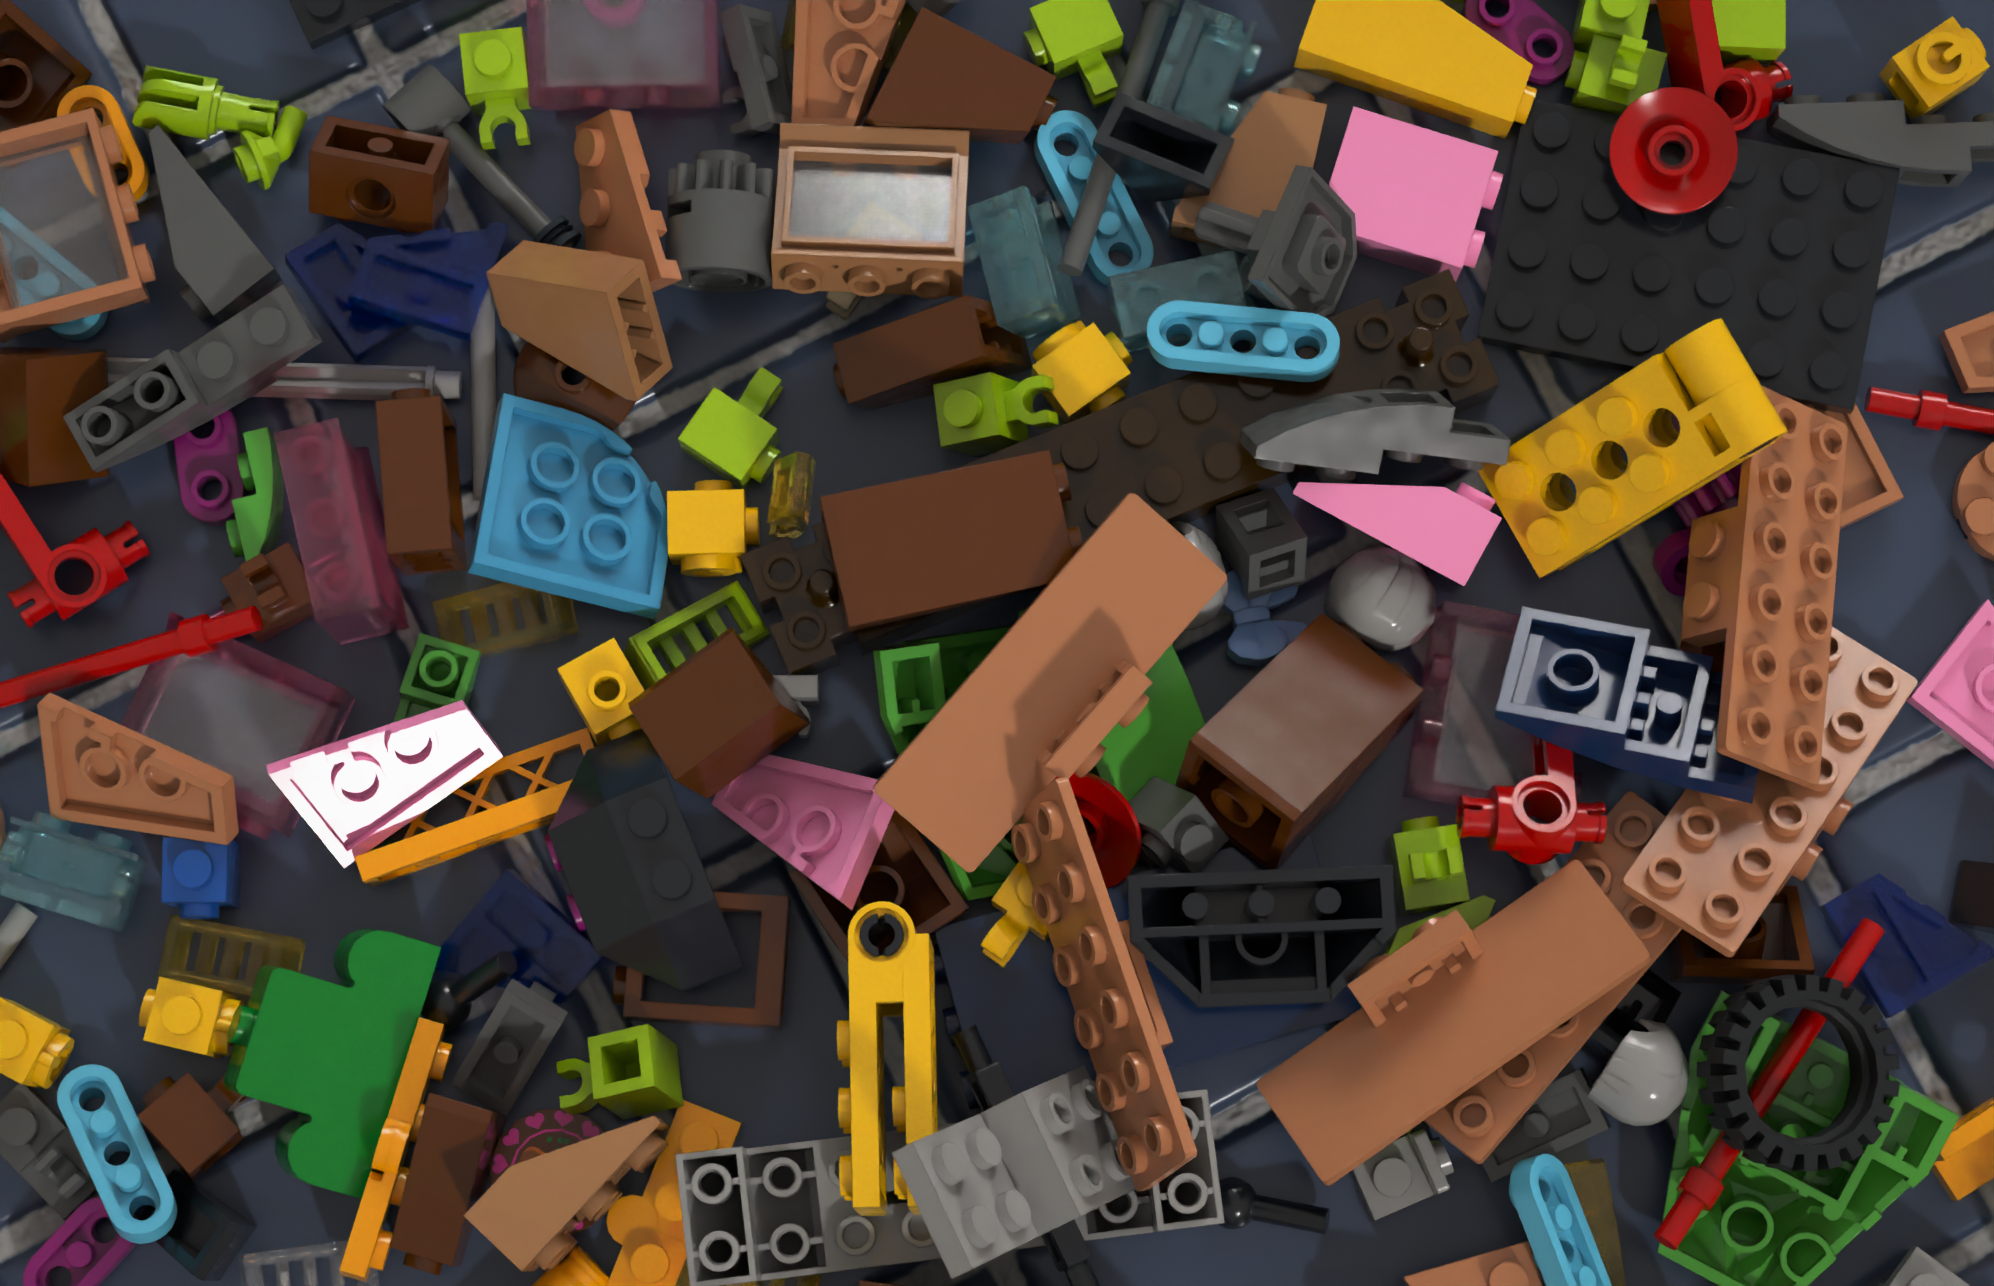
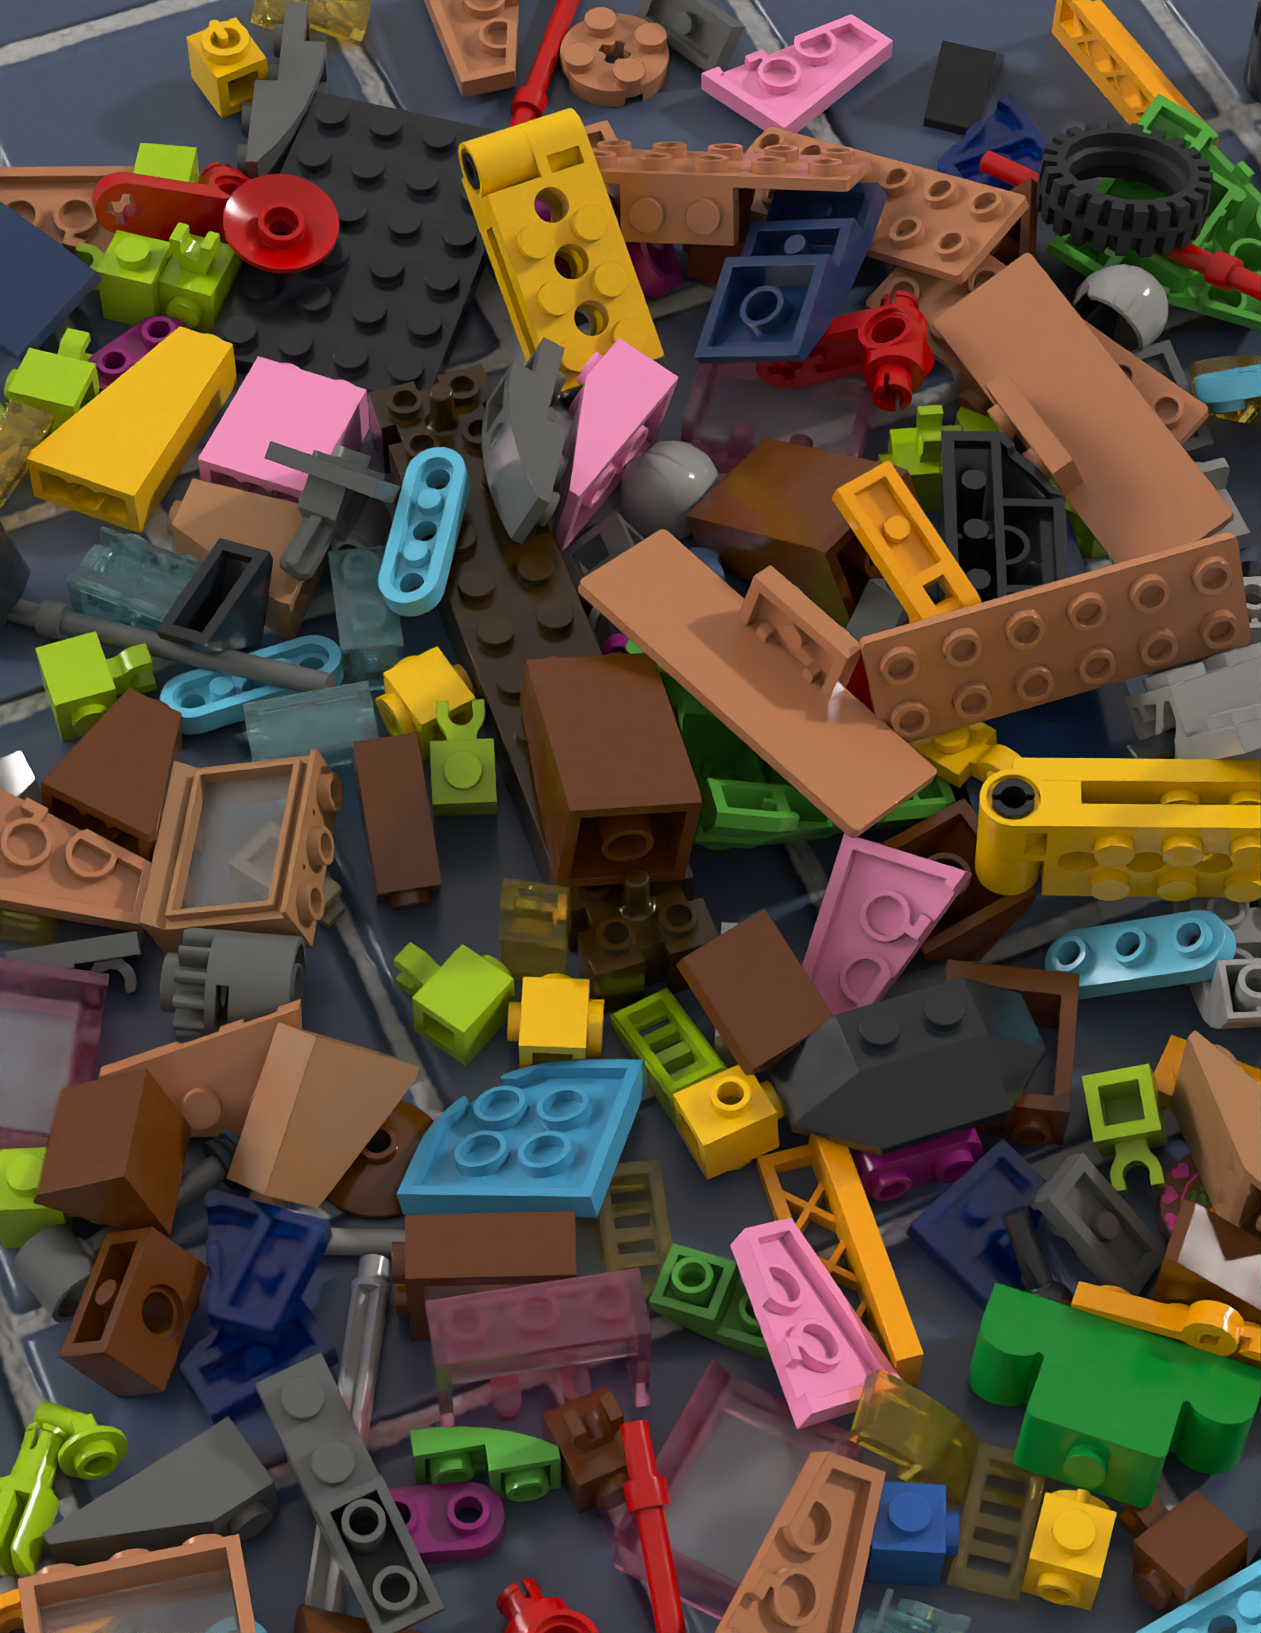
camera: 85 degrees left, 25 degrees down
none -> reddish brown slope [33,1068,191,1238]
none -> light orange plate [831,460,982,623]
none -> clear yellow slope [848,1368,980,1506]
none -> medium azure plate [1045,910,1236,999]

